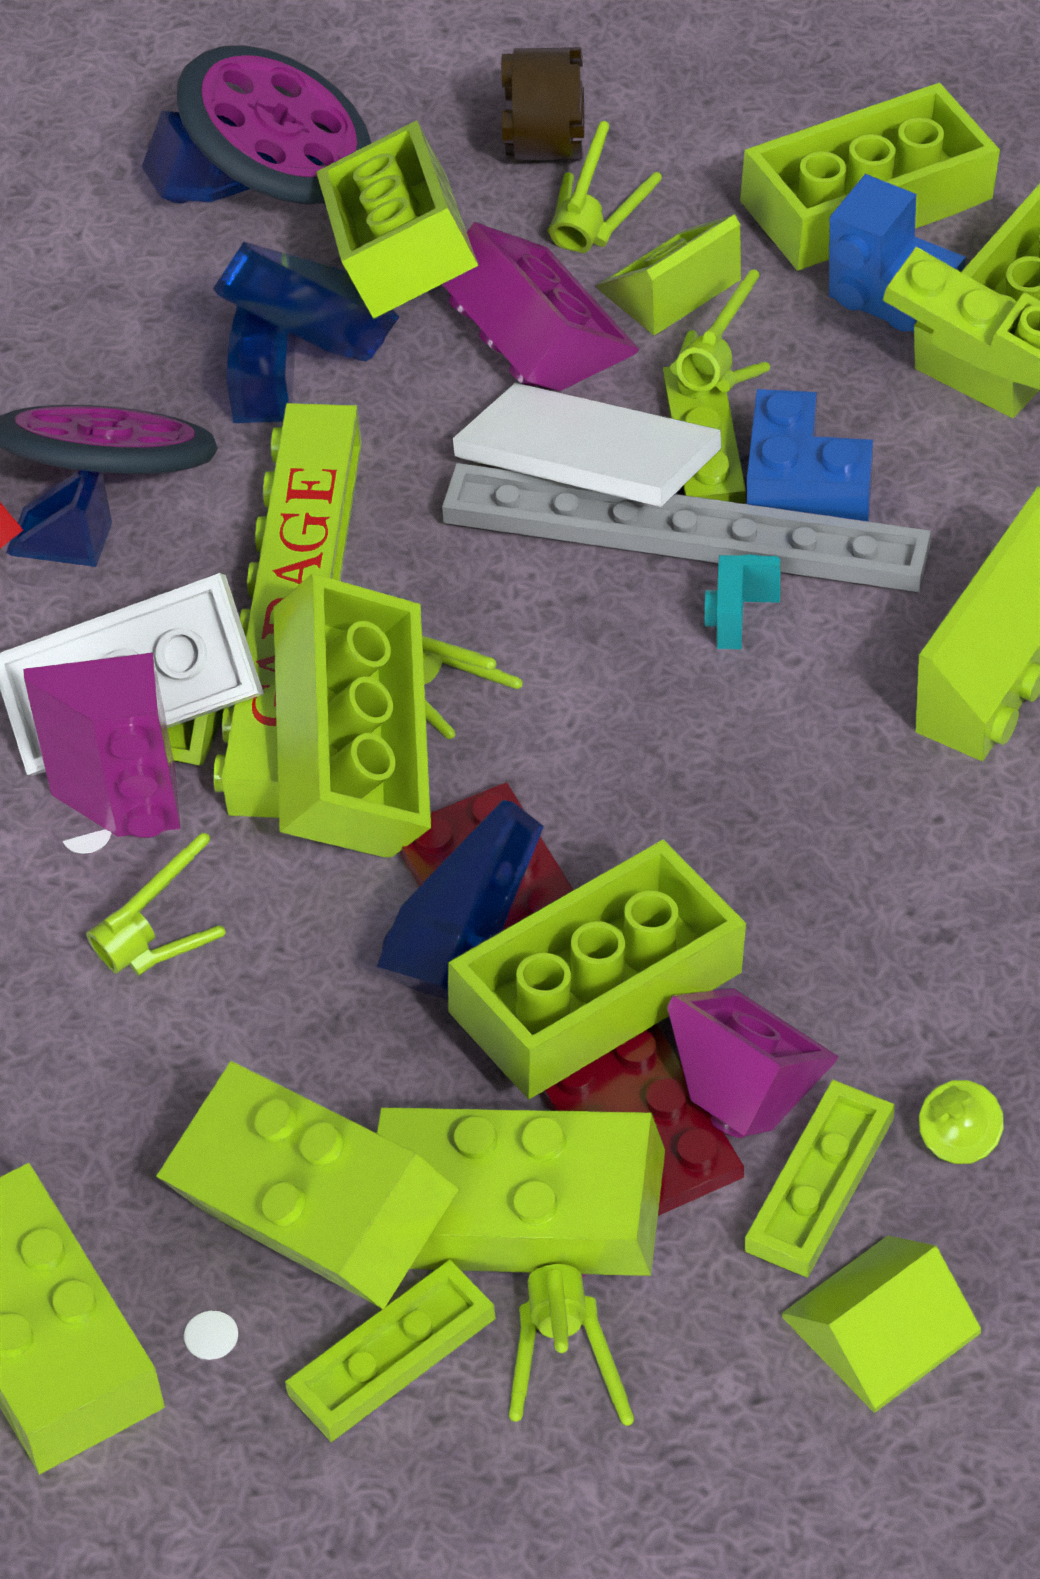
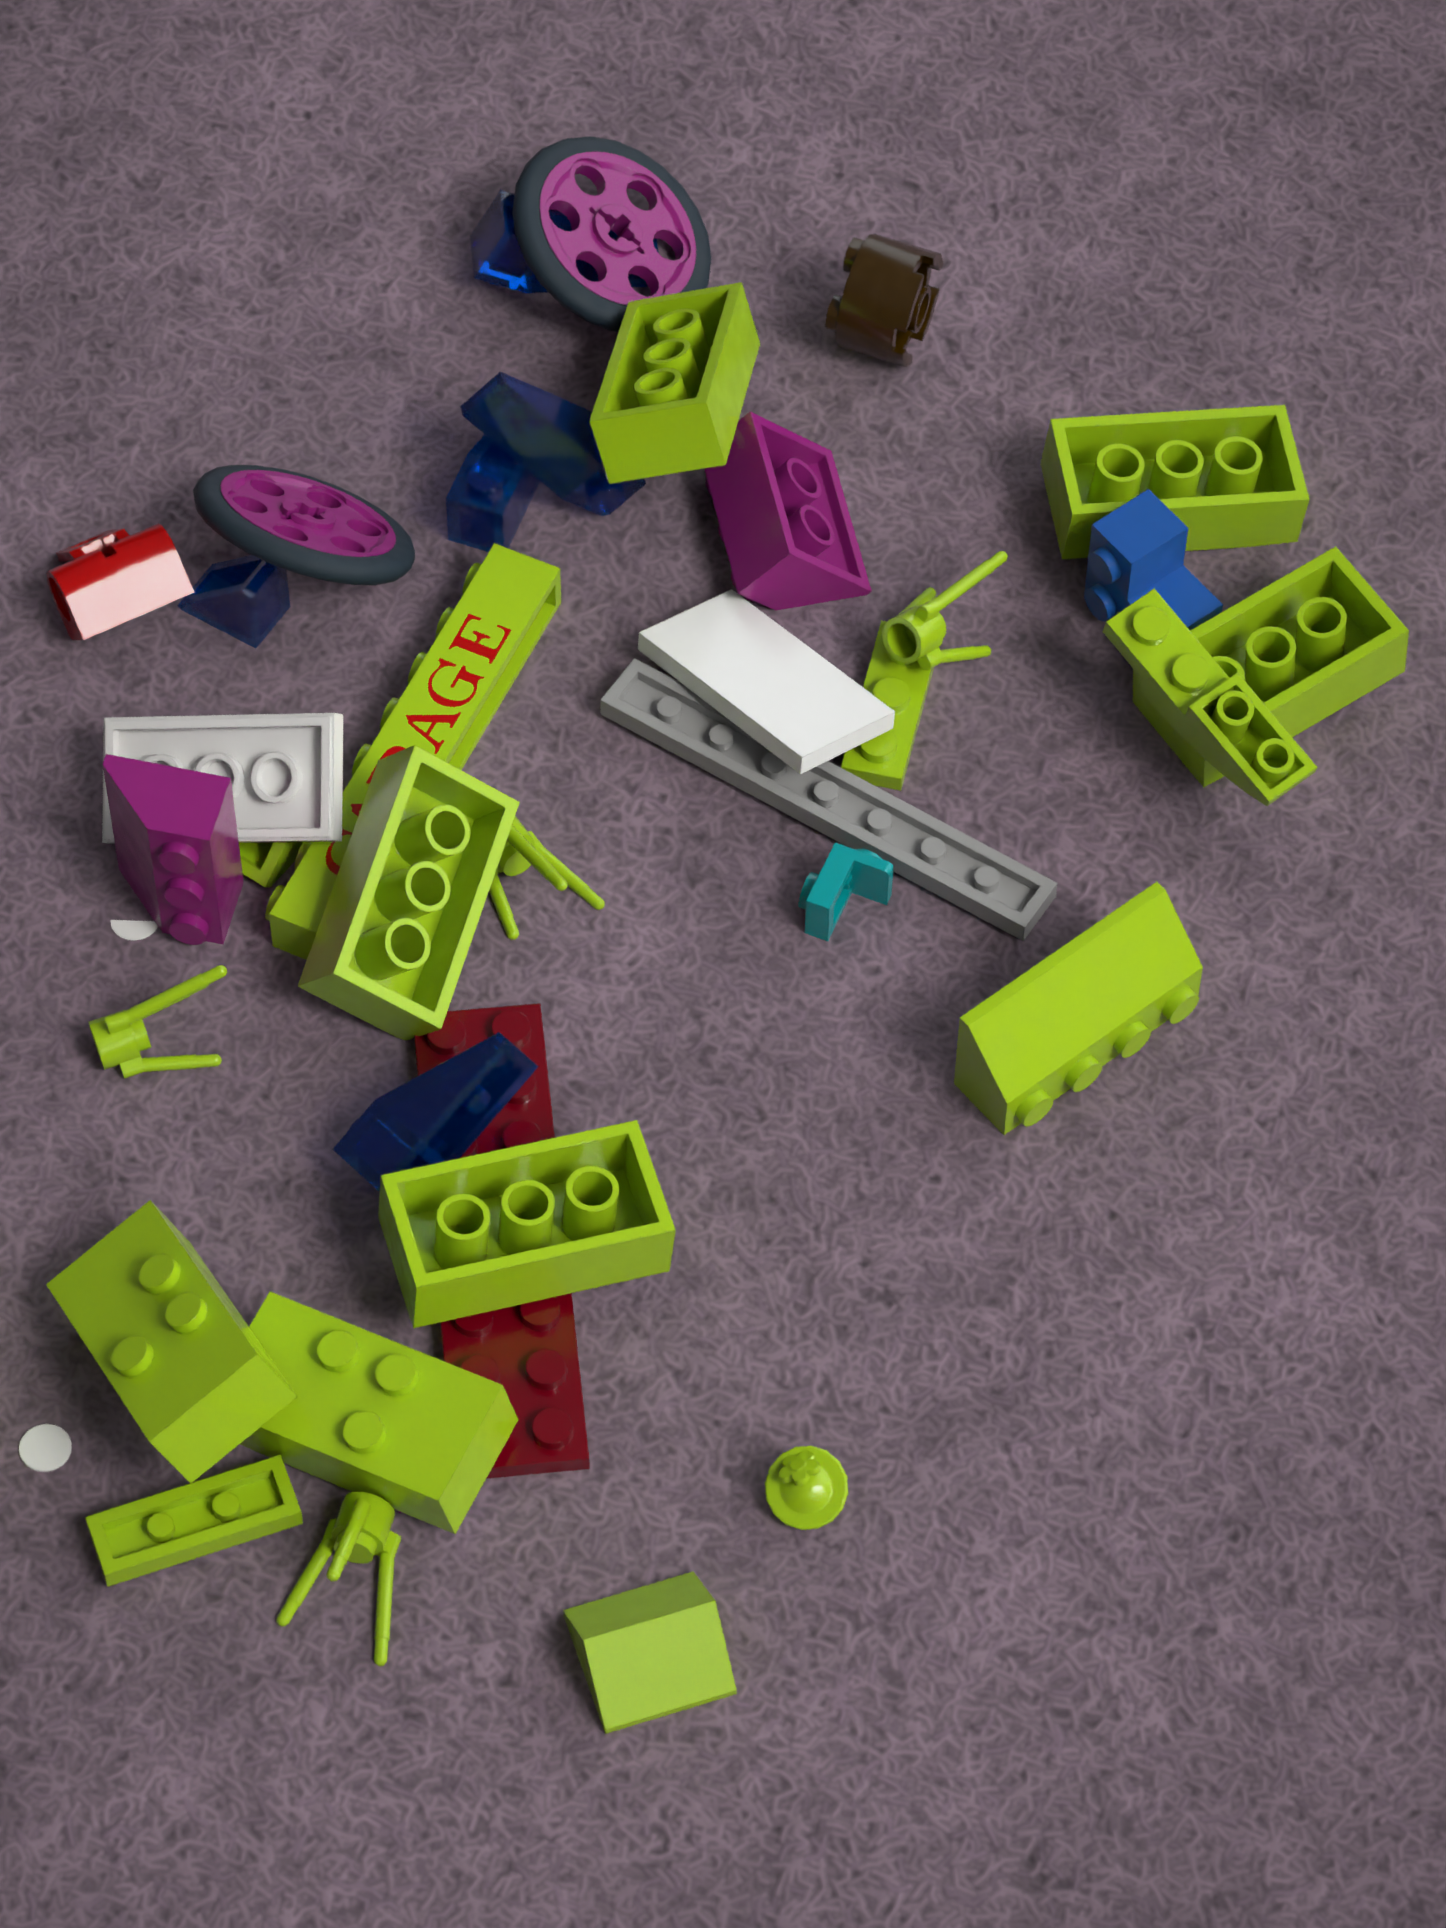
camera: 15 degrees right, 5 degrees up
lime plant [547,121,662,253] -> none
lime slope [596,214,741,336] -> none
magenta slope [667,988,839,1138] -> none
lime plate [745,1079,895,1278] -> none
blue brick [747,389,873,522] -> none

